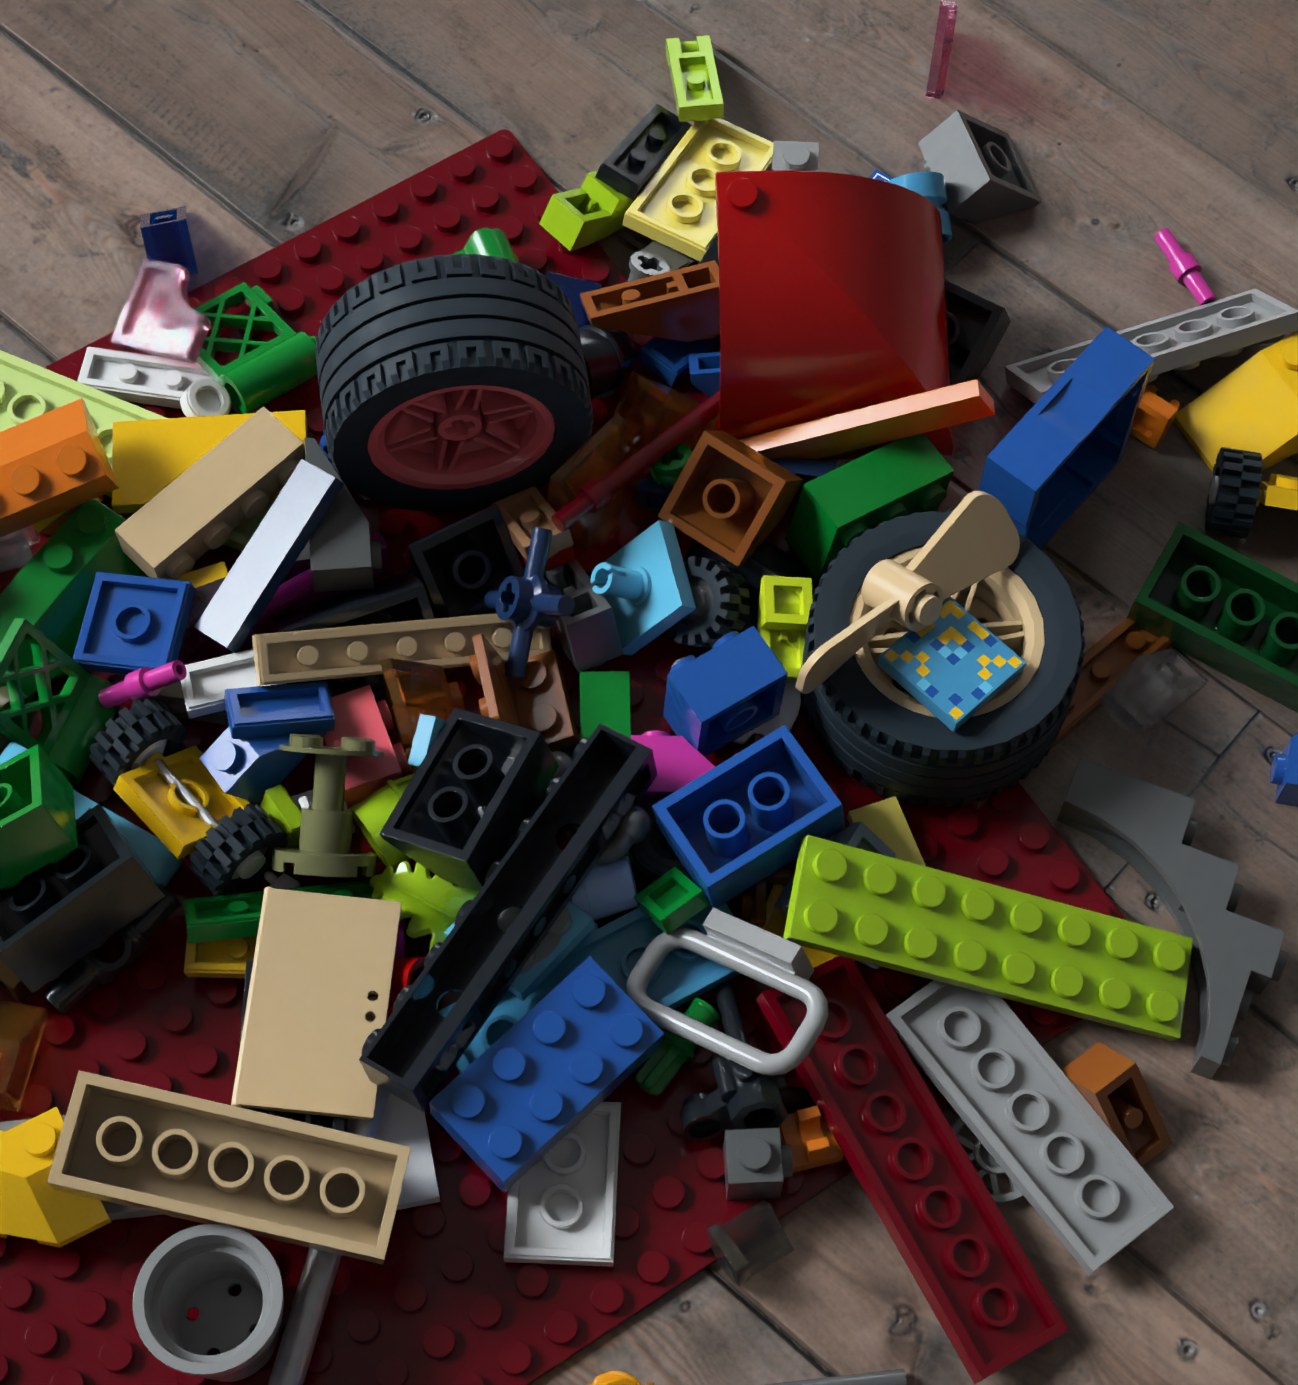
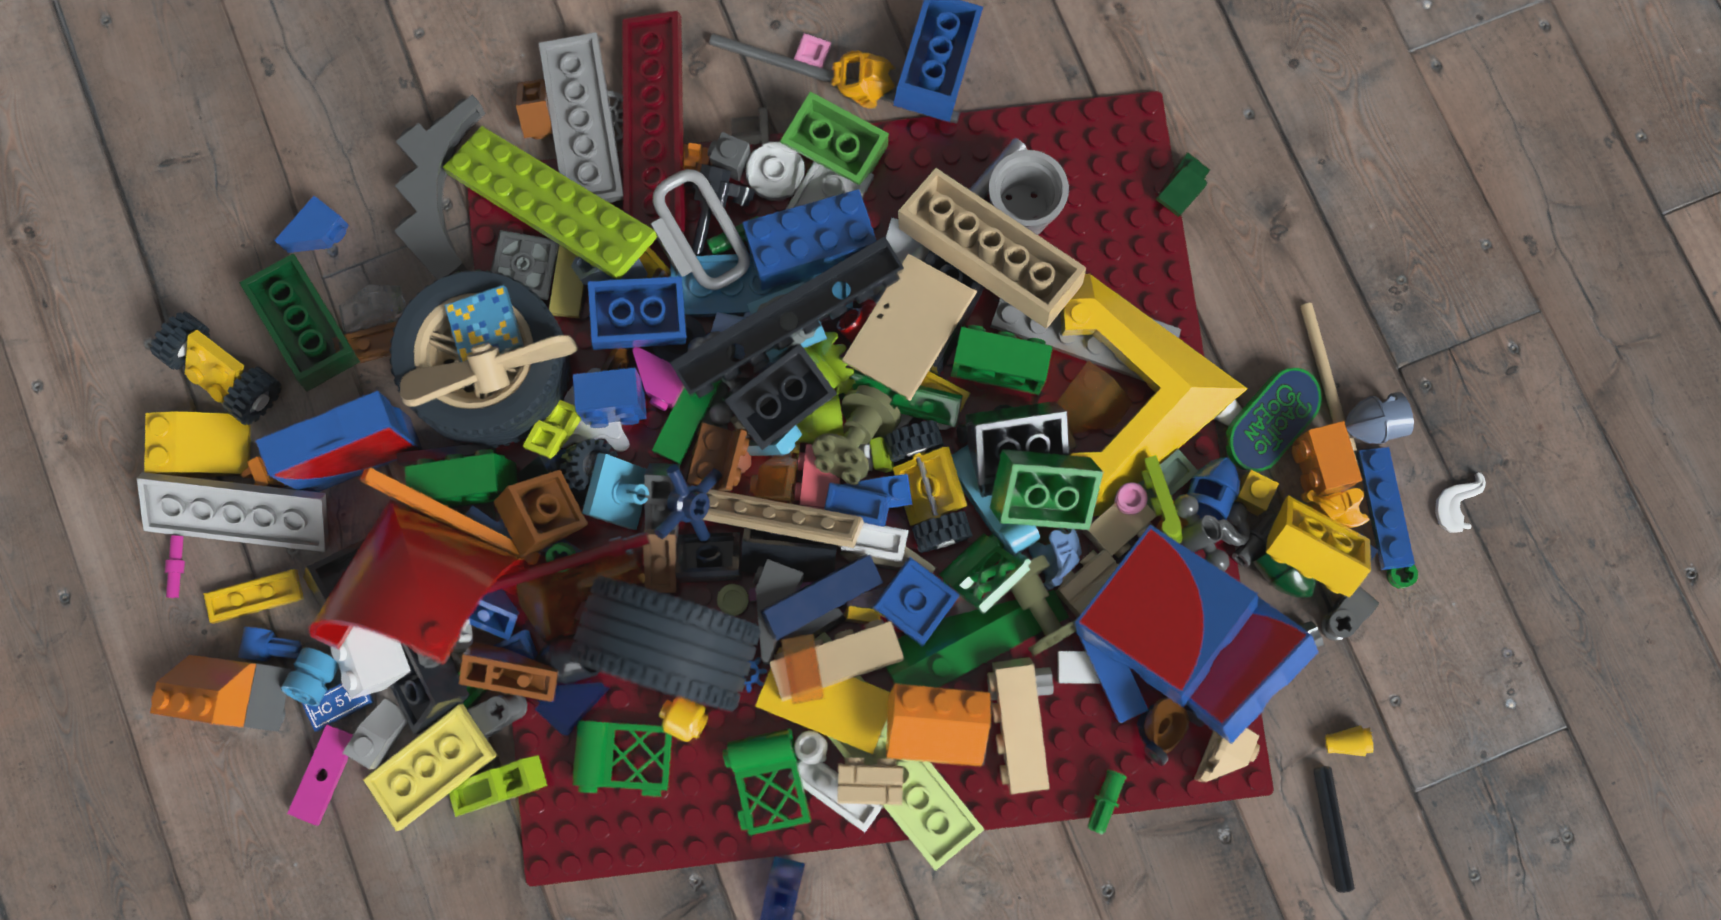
camera: 155 degrees left, 15 degrees up
dark pink bar [98,660,187,708] -> none
clear pink tile [111,258,212,364] -> none
black tile [595,104,692,201] -> none
green plate [634,867,709,935] -> none
lime plate [666,35,724,122] -> none
clear pink tile [926,0,958,99] -> none
none -> orange slope [150,655,256,727]
none -> yellow tile [203,569,304,624]
none -> blue axle [238,627,302,662]
none -> dark pink tile [287,724,354,826]
none -> dark grey piece [491,230,559,300]
none -> yellowish green tile [717,584,749,616]
none -> white tile [746,142,805,201]
none -> bright green slope [781,91,889,185]
none -> clear orange tile [781,634,825,705]
none -> tan brick [837,758,903,805]
none -> green brick [951,325,1053,395]

